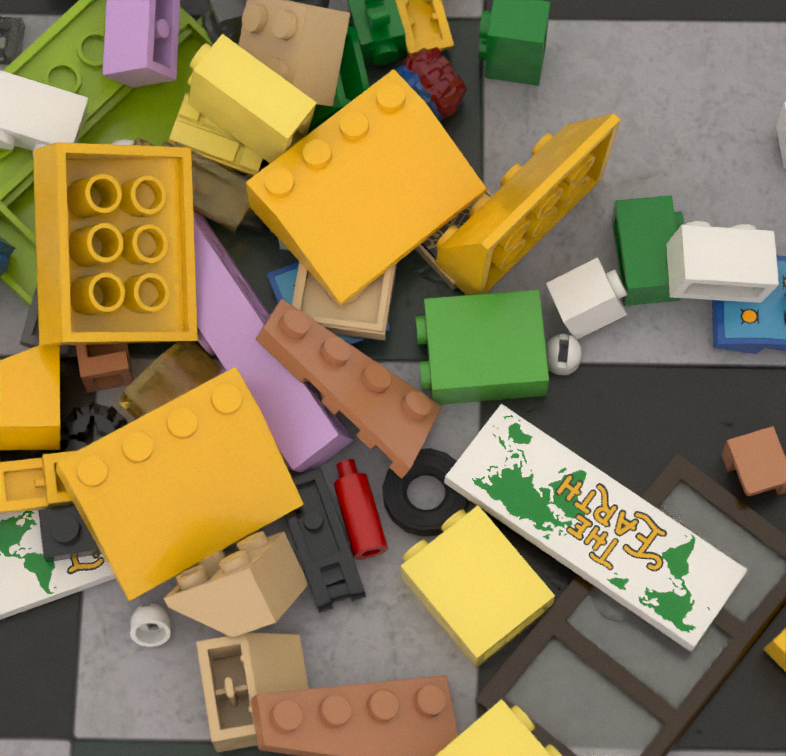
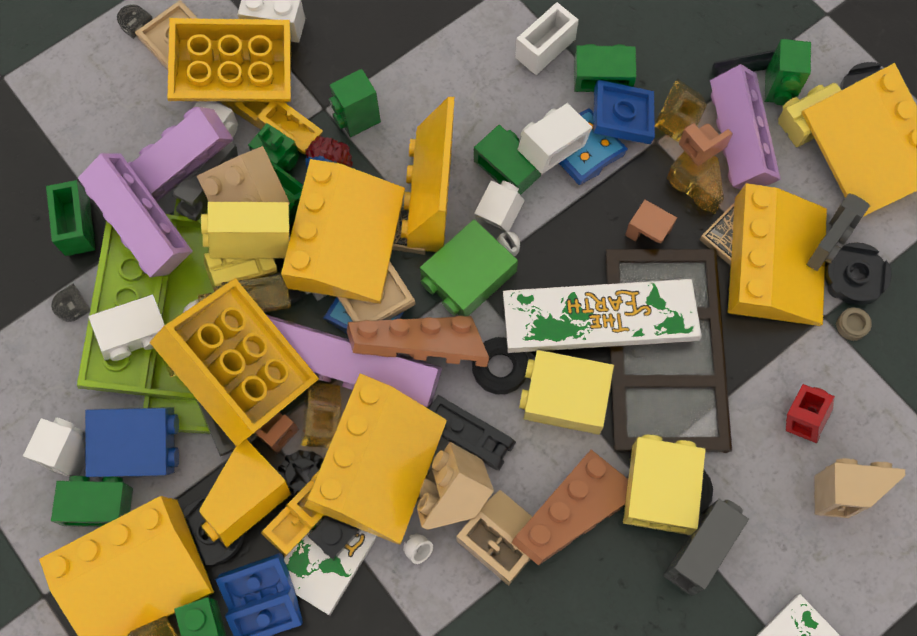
camera: 40 degrees left, 0 degrees up
red cylinder [333,459,388,559] -> none

